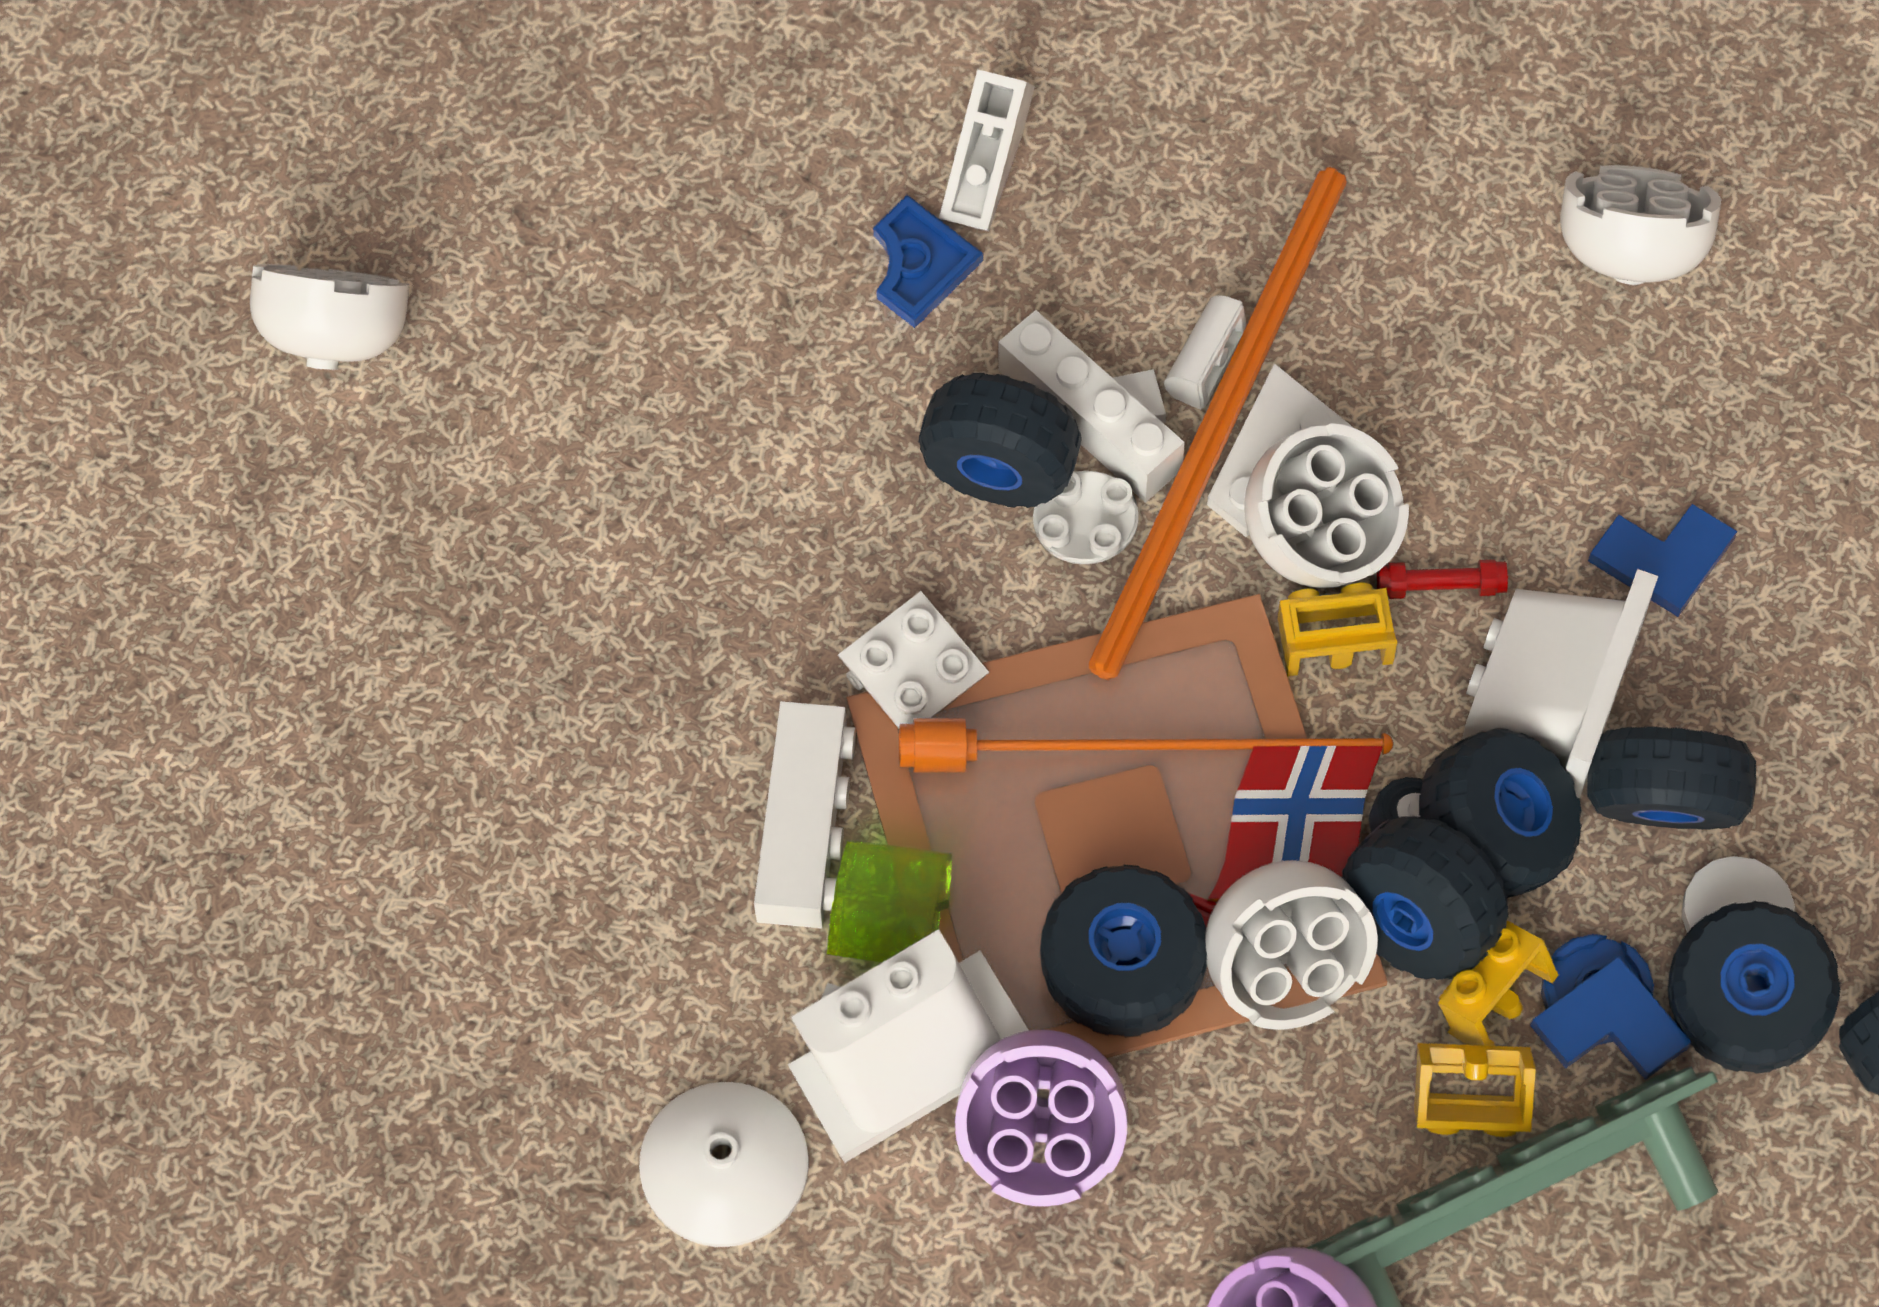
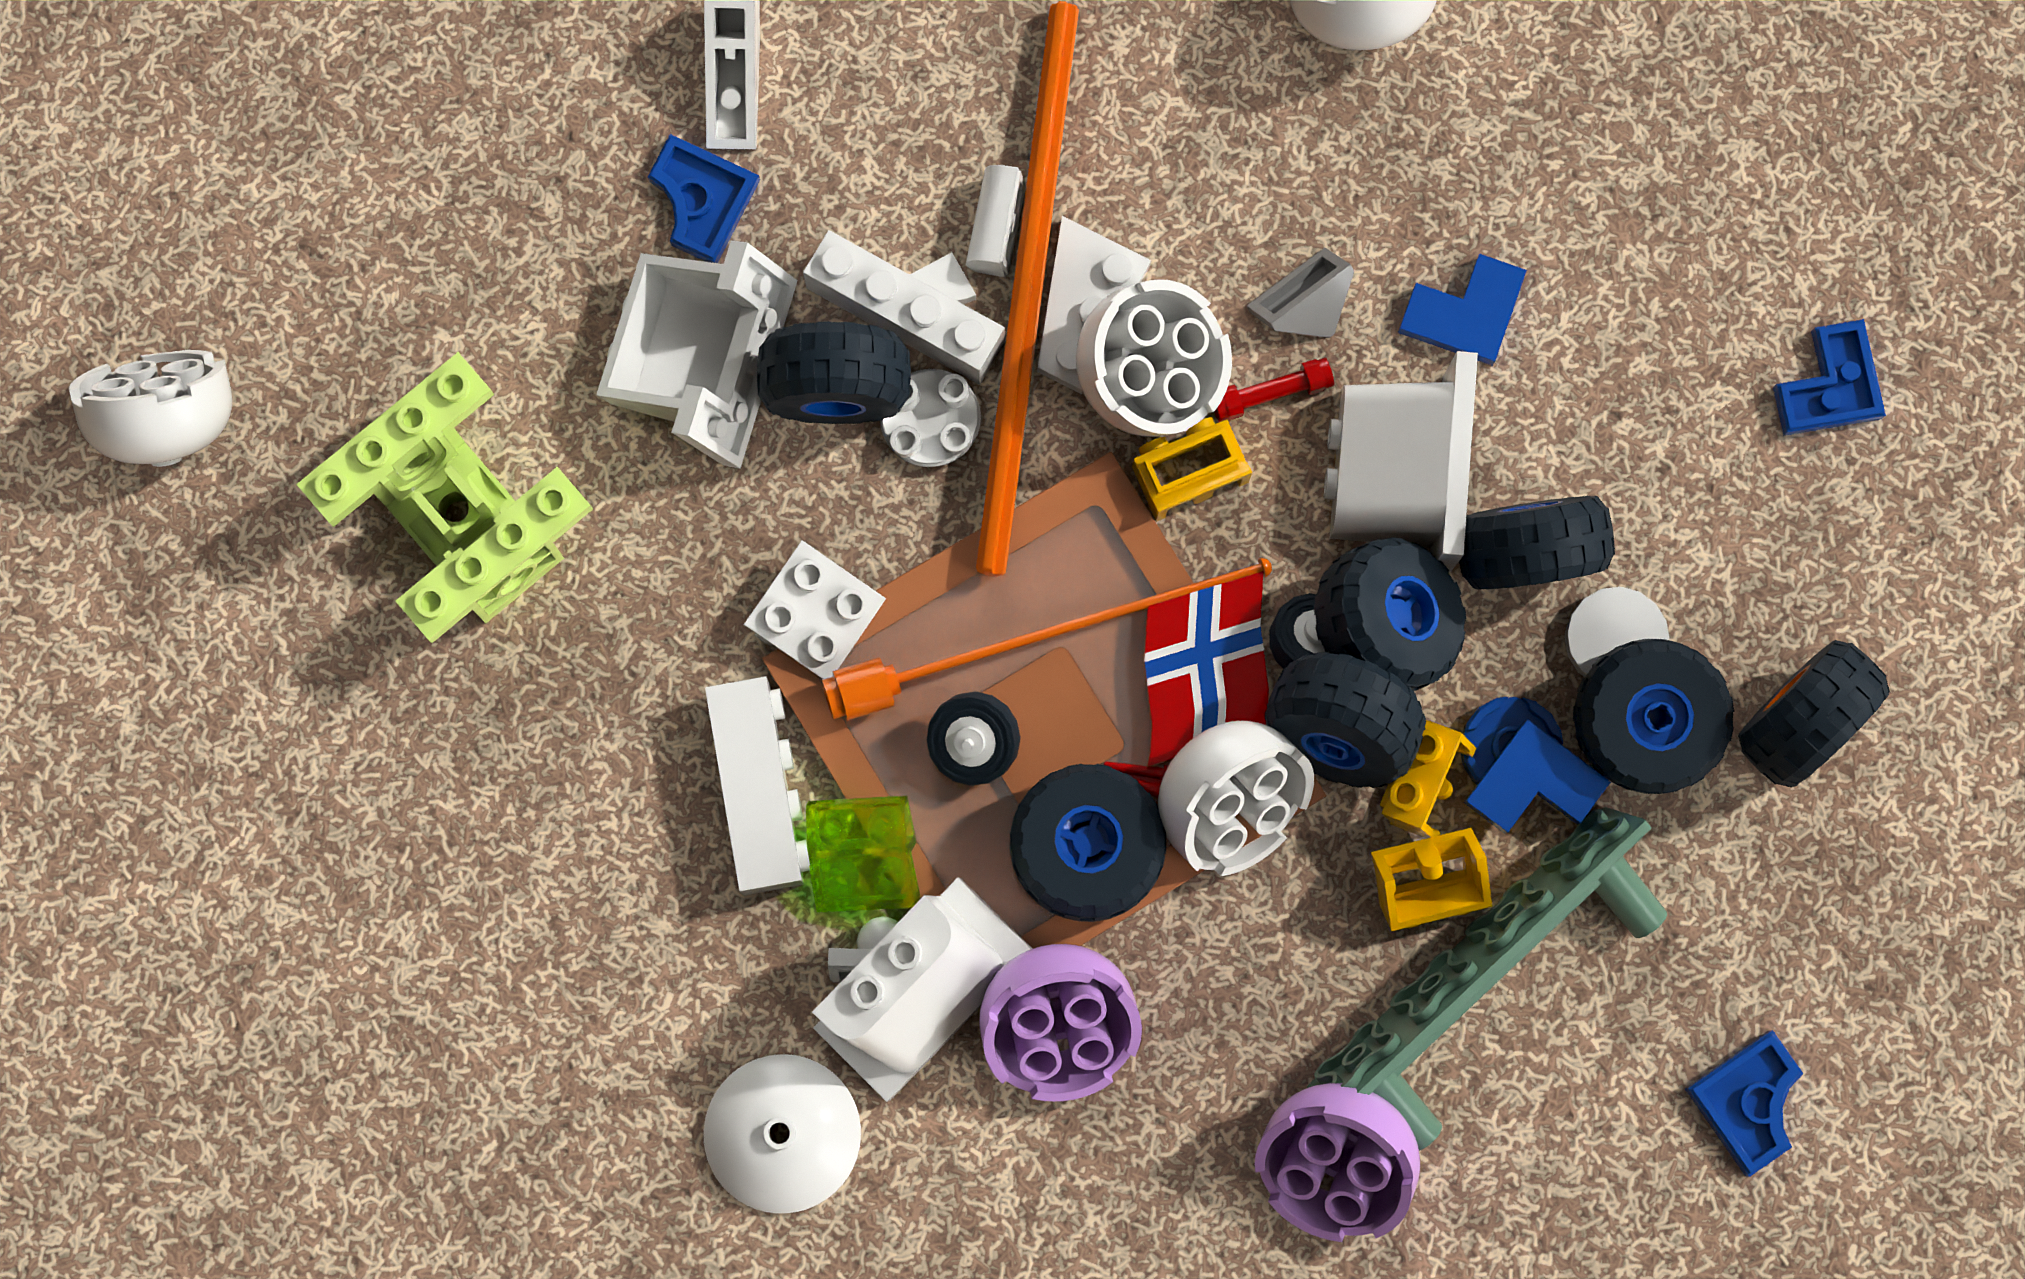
camera: 20 degrees left, 15 degrees up
none -> yellowish green piece [296,352,593,643]
none -> white windscreen [596,240,798,468]
none -> black wheel [926,692,1021,786]
none -> light grey slope [1247,247,1354,338]

